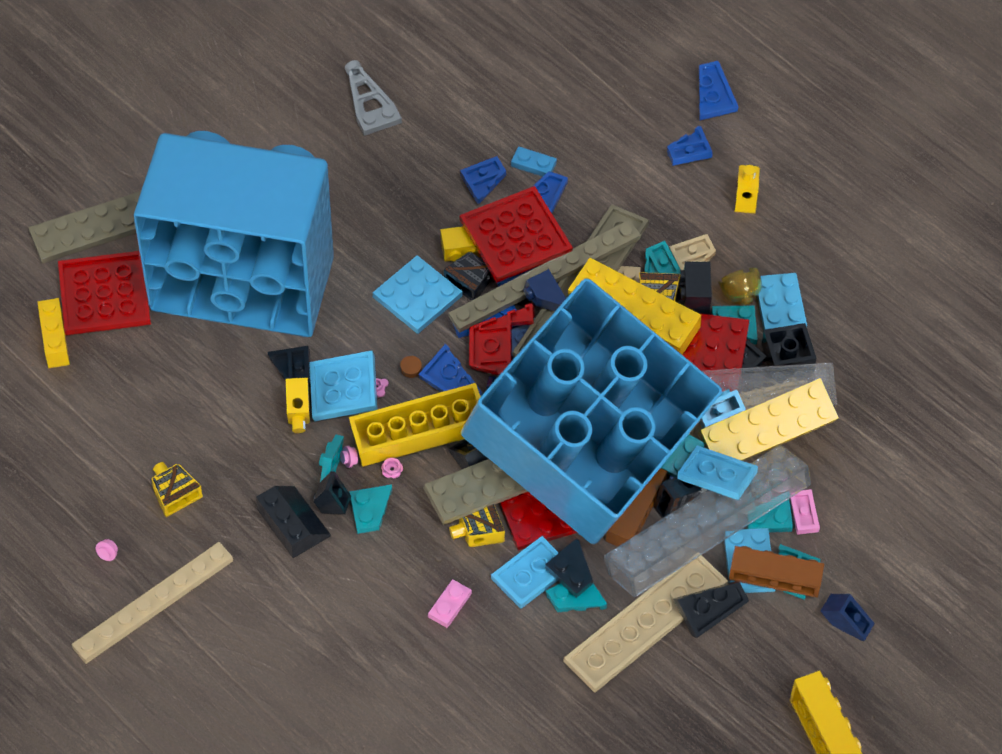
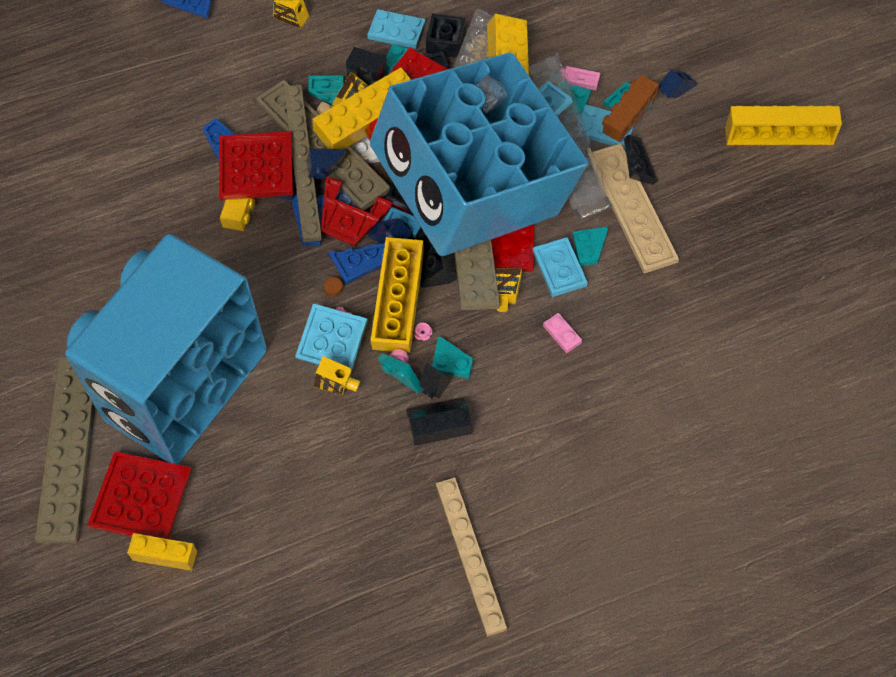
camera: 65 degrees left, 5 degrees up
bright pink plate [96,539,118,561] -> none
torso [151,462,203,517] -> none
black wing [268,346,311,387] -> none
light grey plate [345,60,402,136] -> none
medium azure plate [372,255,462,334] -> none
torso [444,252,492,301] -> none
blue wing [460,156,506,204] -> none
dark azure plate [511,146,557,177] -> none
black wing [545,538,593,598] -> none
blue wing [667,126,712,165] -> none
tan wing [669,234,716,270] -> none
clear yellow cylinder [718,268,762,306] -> none
none -> clear slope [476,75,507,113]

